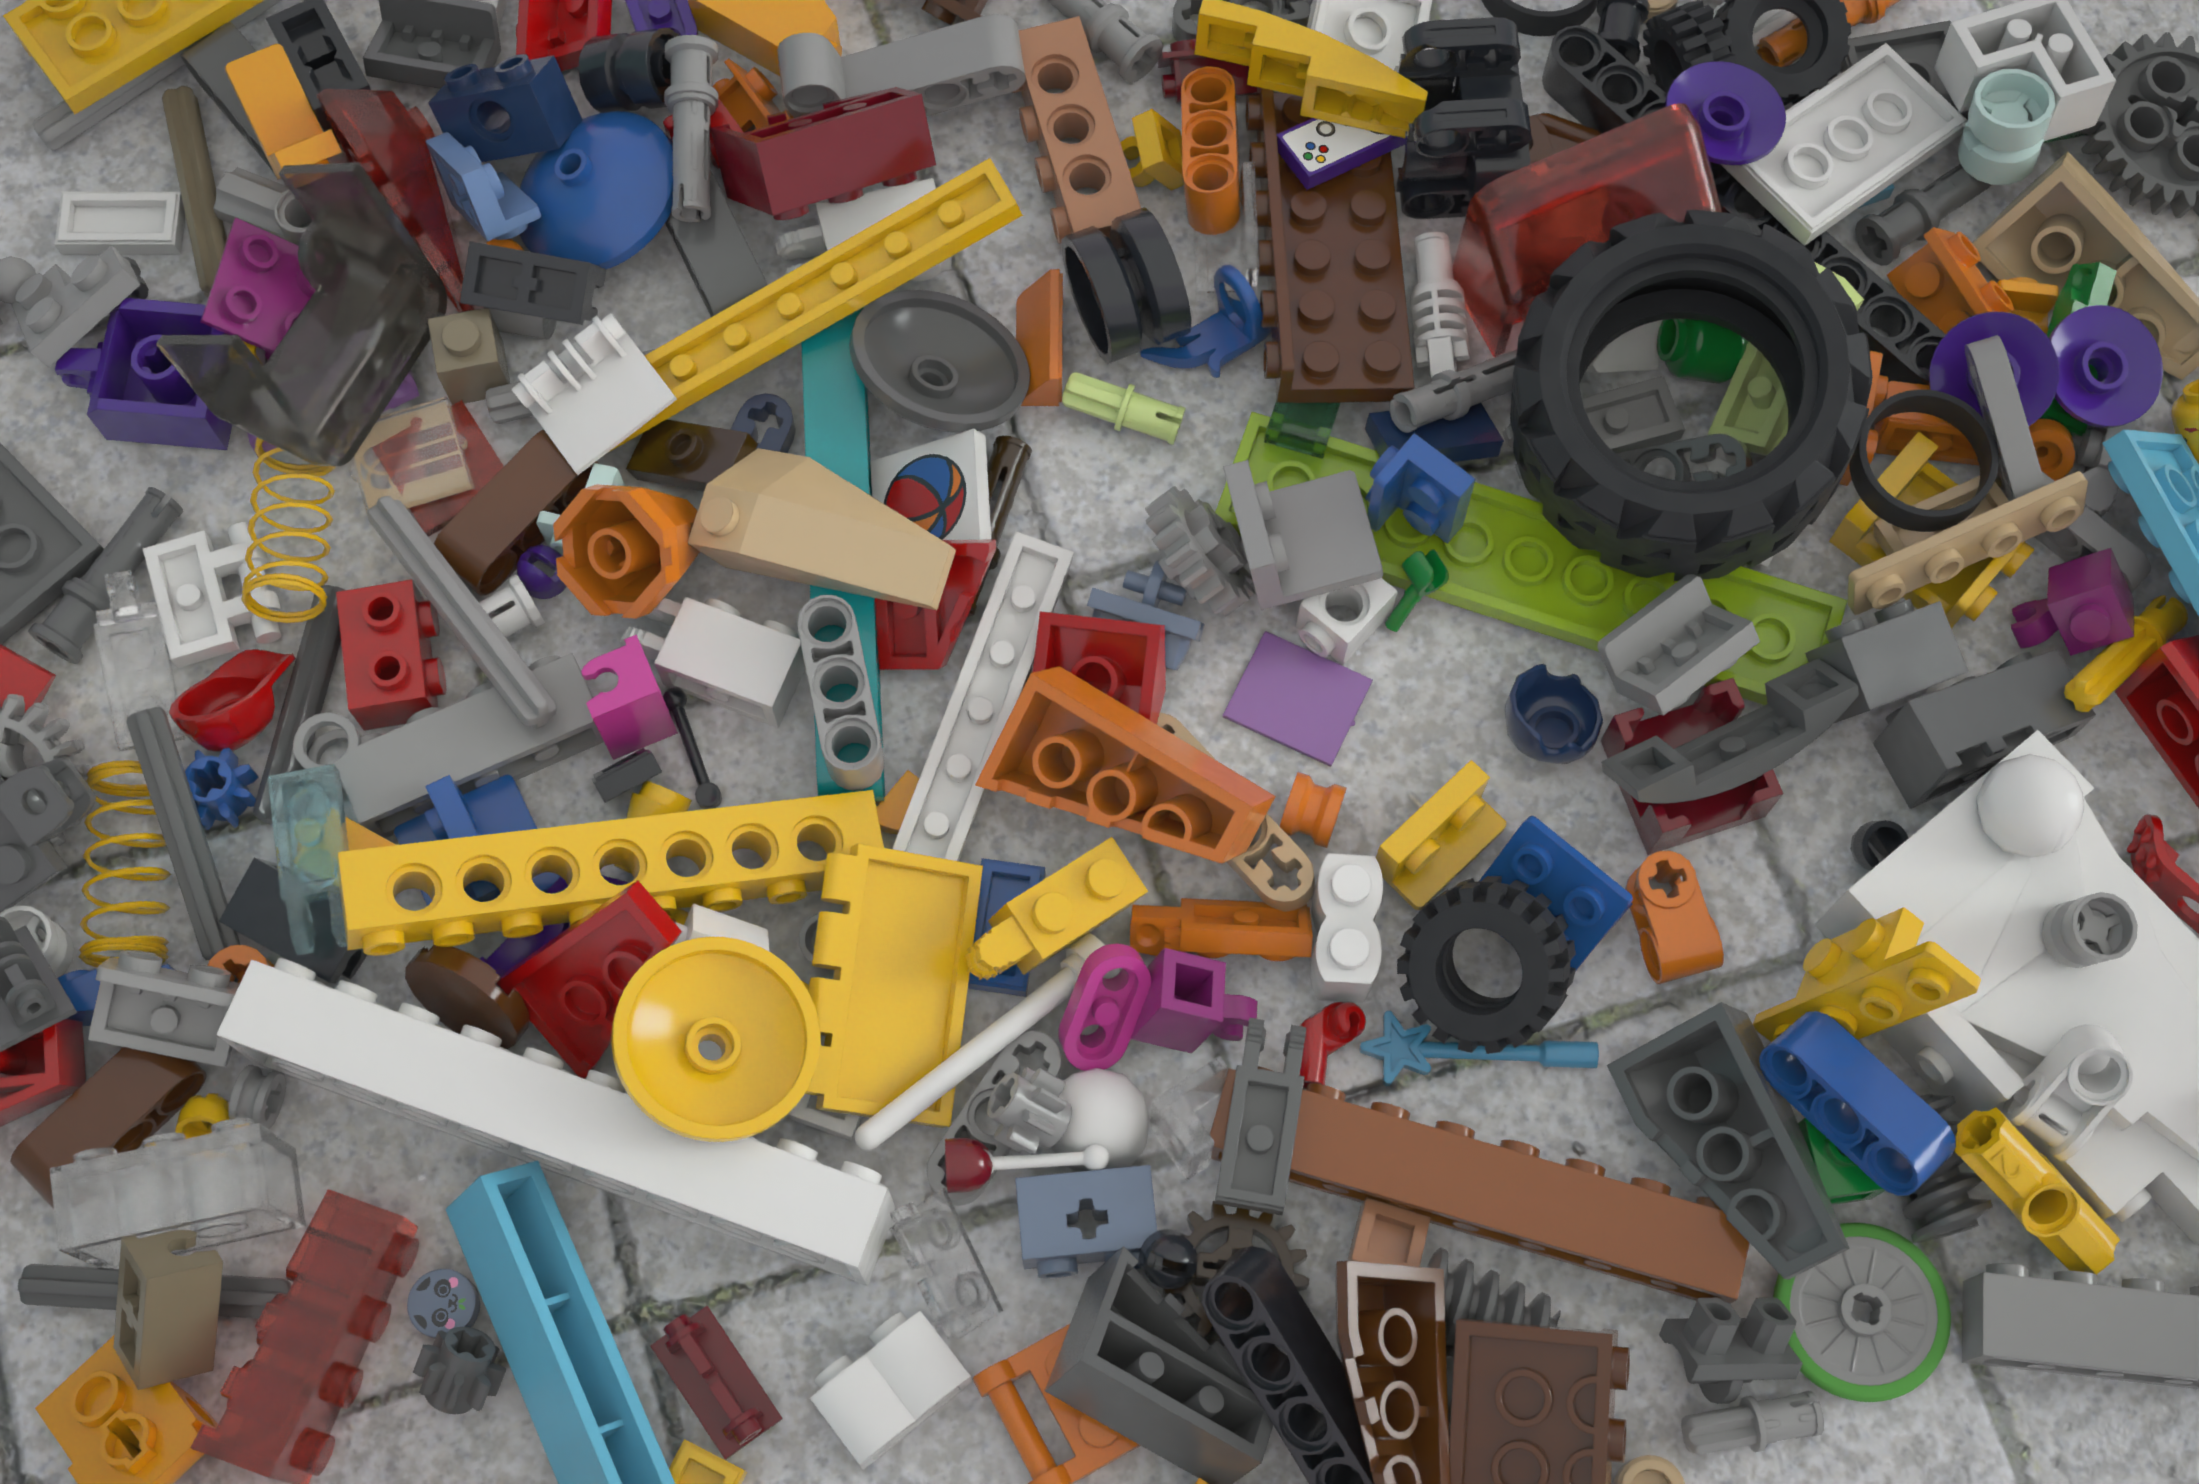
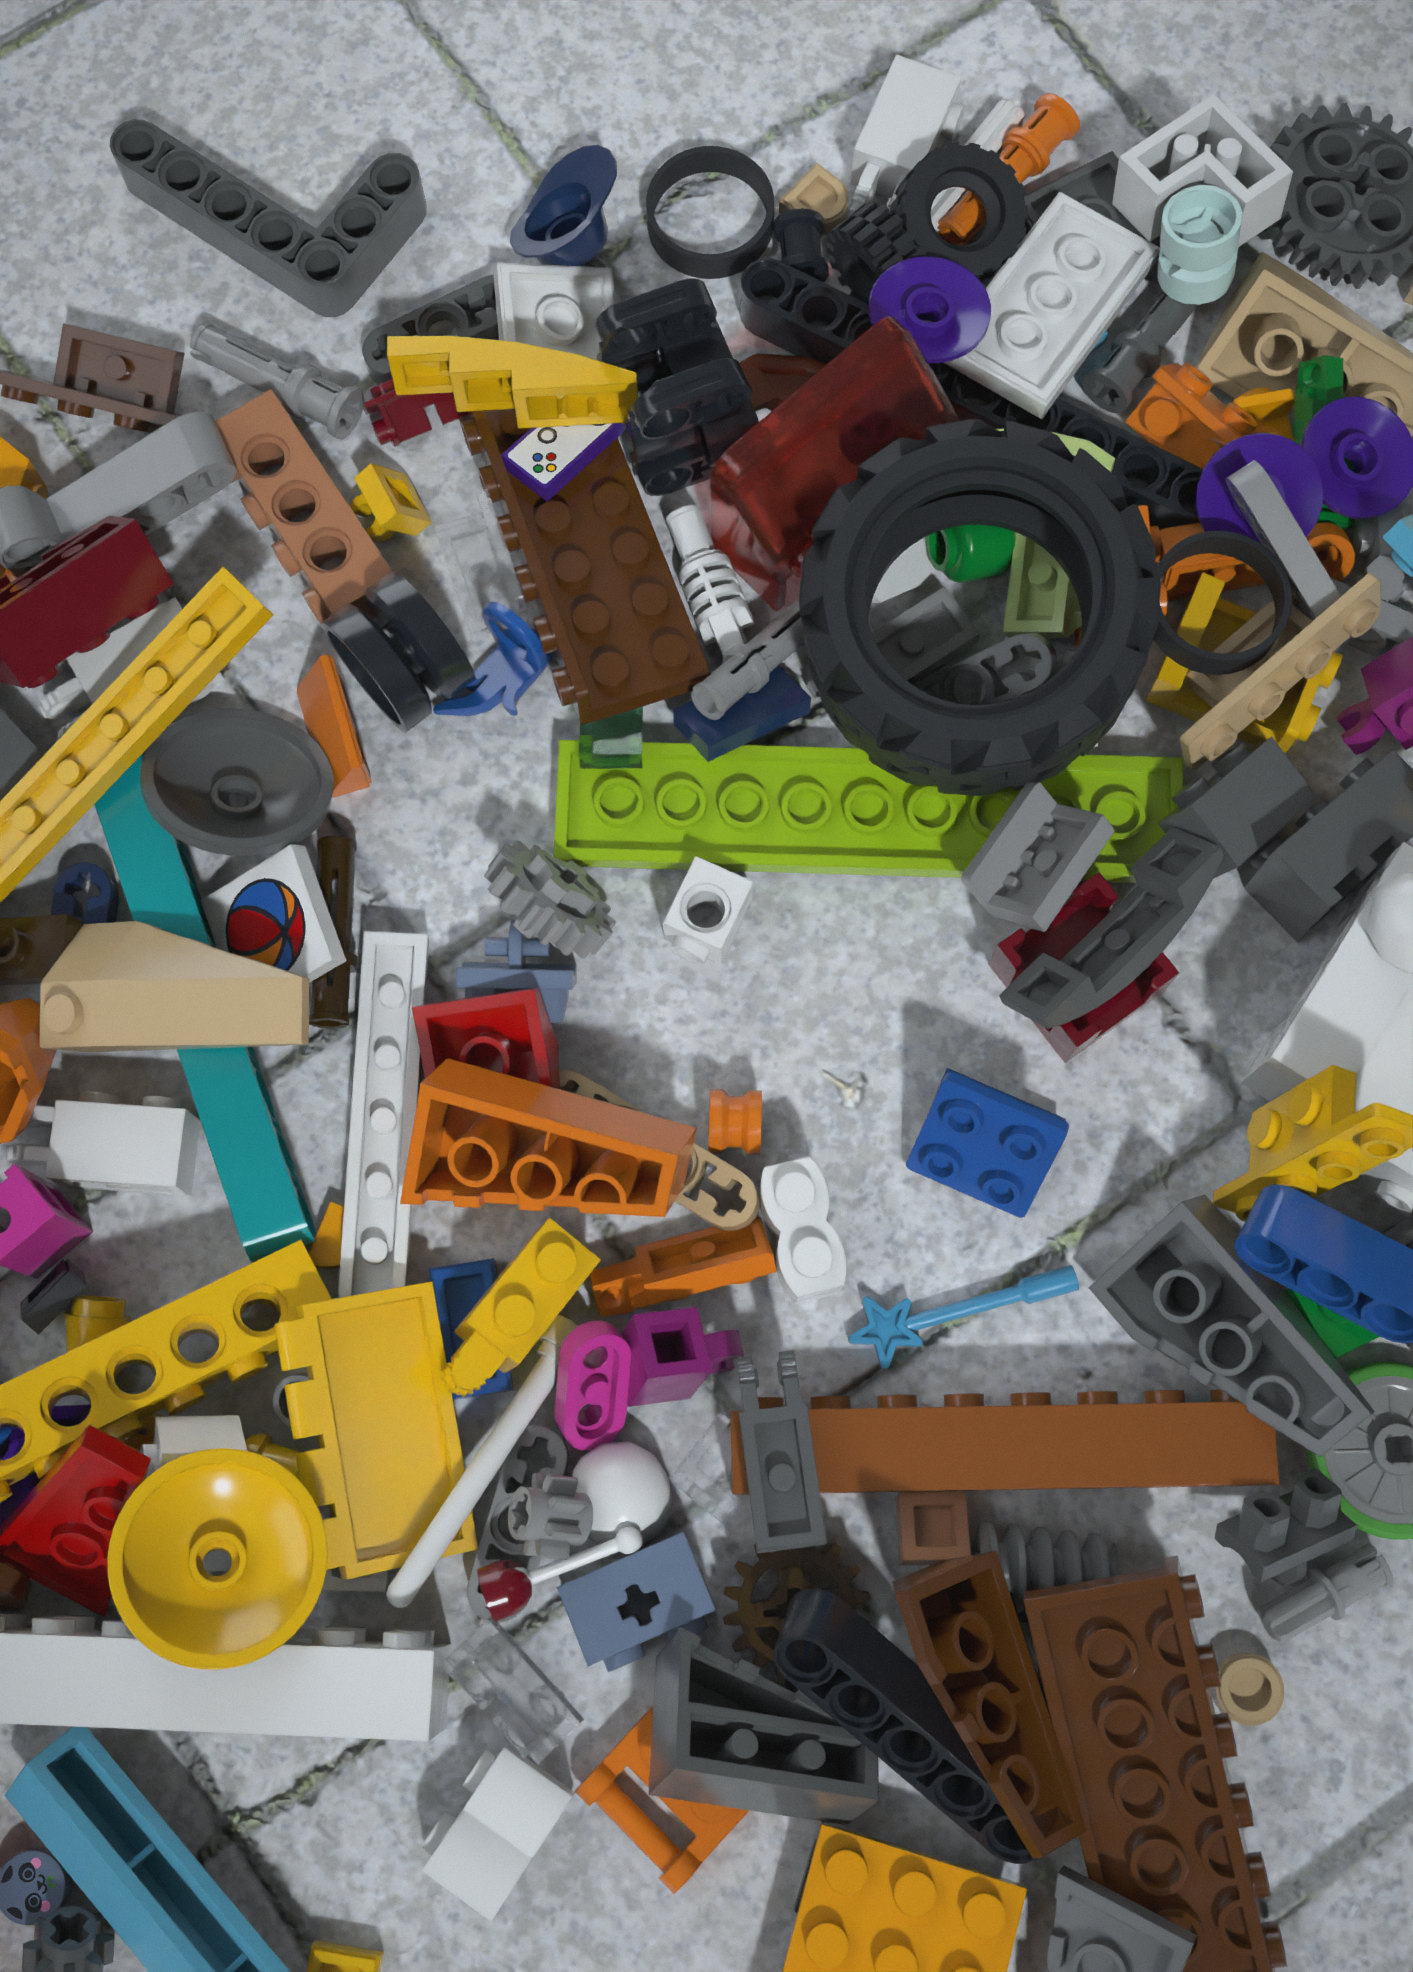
camera: 15 degrees left, 5 degrees up
dark red hinge [650,1306,783,1460] -> none
black hinge [663,687,722,809] -> none
light grey beam [798,595,884,790] -> none
red wing [875,539,996,670] -> none
yellowish green axle [1062,372,1186,445] -> none
black hinge [1139,1229,1198,1289] -> none
orange beam [1181,66,1241,235] -> none
medium lavender window [1222,631,1373,767] -> none
light grey bracket [1223,460,1383,610] -> none
red arm [1299,1002,1366,1089] -> none
blue bracket [1365,433,1476,544] -> none
yellow bracket [1376,760,1506,910] -> none
green hand [1385,549,1449,632] -> none
black tyre [1397,876,1576,1054] -> none
dark blue hair [1504,664,1603,764] -> none
orange piece [1625,850,1724,984] -> none
black hinge [1850,820,1909,871] -> none

